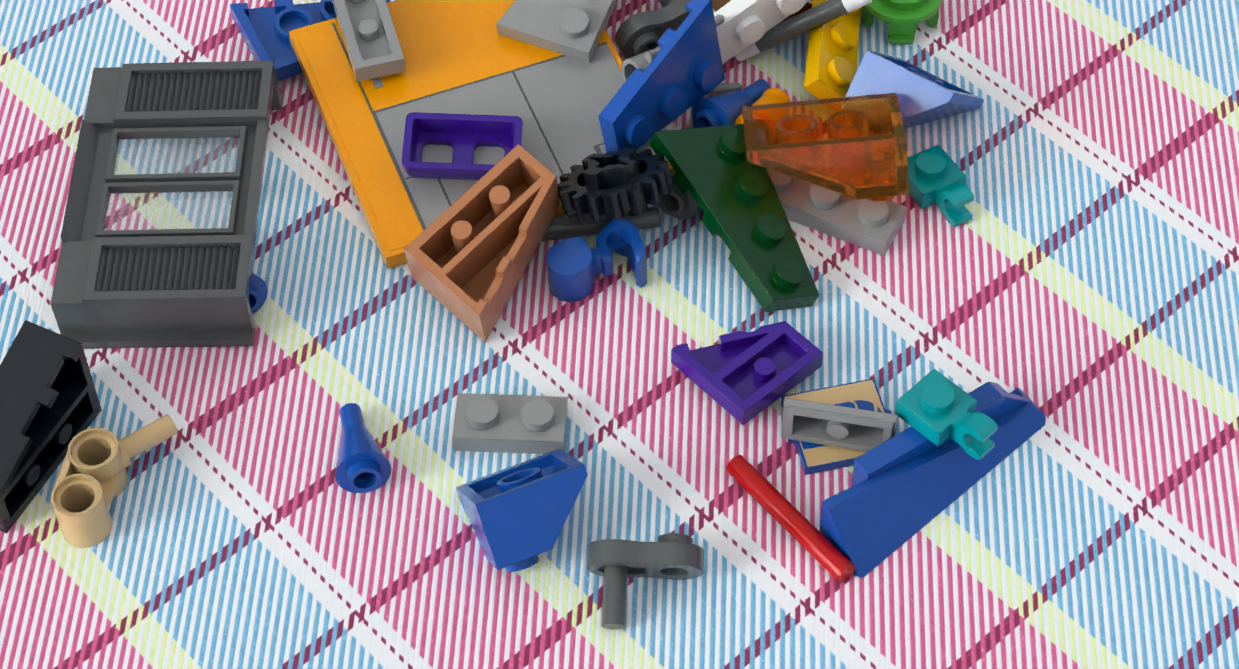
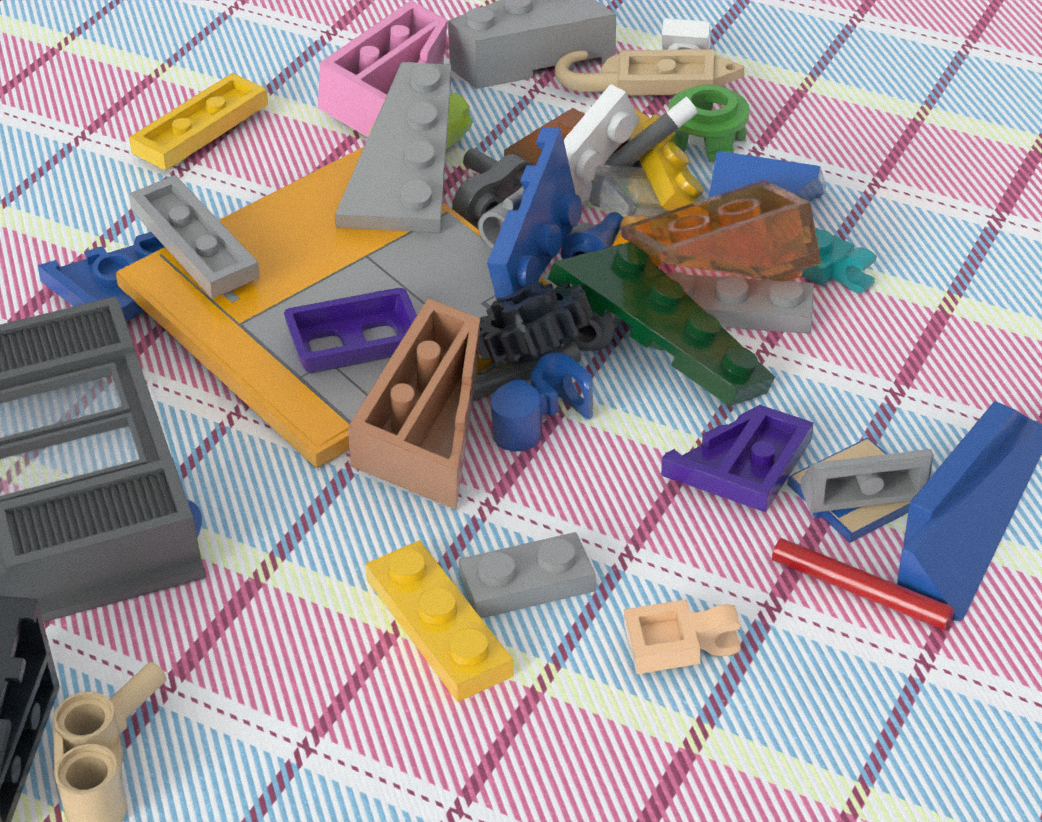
camera: 20 degrees left, 10 degrees down
blue cone [335,403,391,493] -> none
blue slope [455,449,588,572] -> none
dark grey piece [587,533,704,629] -> none
teal plate [895,369,998,460] -> none
none -> yellow plate [365,540,514,702]
none -> clear slope [588,165,676,218]
none -> light nougat plate [624,599,741,674]

